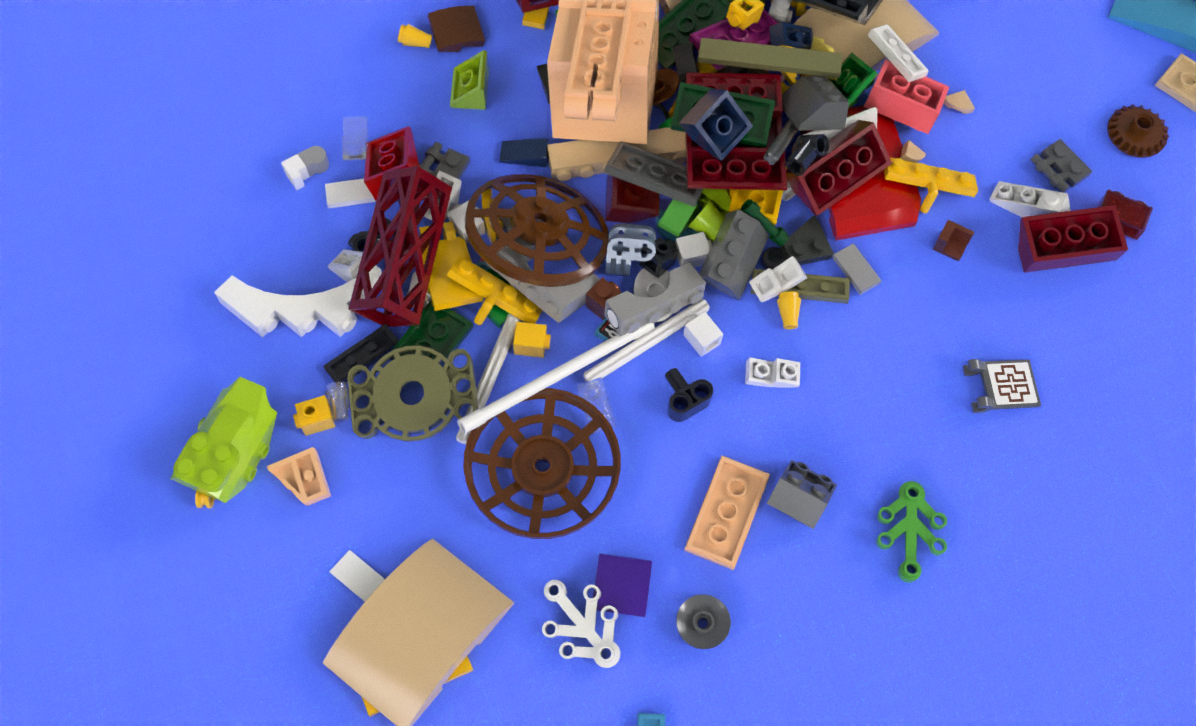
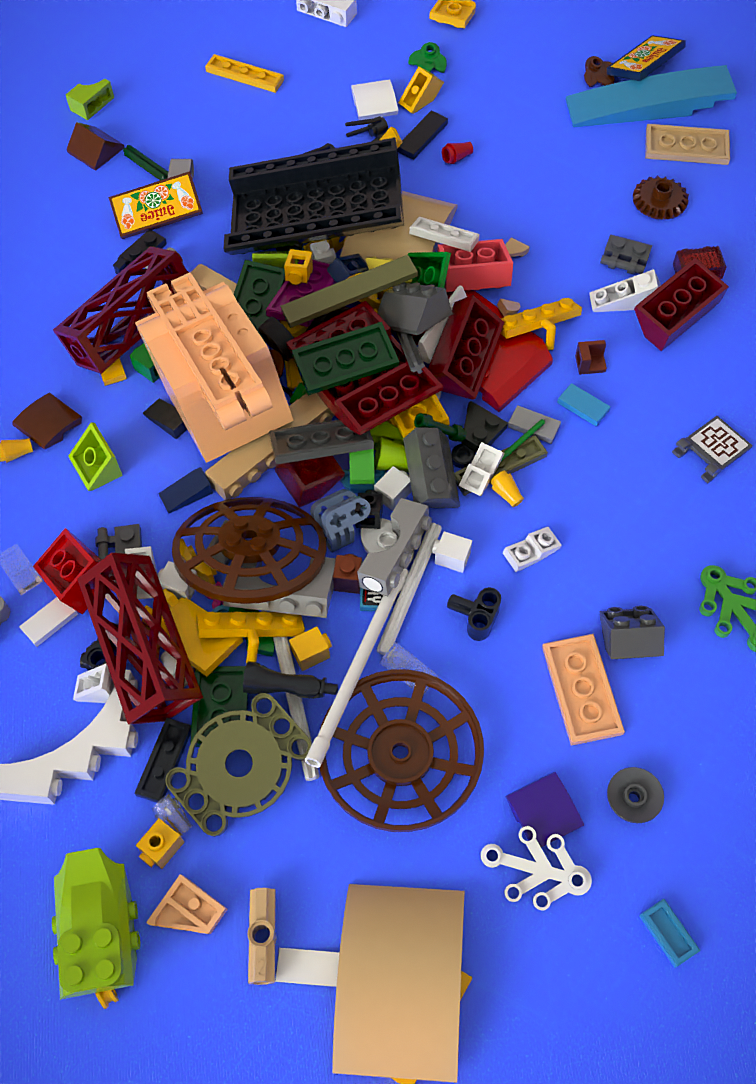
camera: 30 degrees left, 5 degrees down
dark blue slope [679,89,753,161] -> none
black piece [785,134,829,176] -> none
none -> black piece [243,661,338,699]
none -> tan piece [247,888,277,985]
none -> green axle [500,419,545,463]
none -> dark azure tile [557,383,611,427]

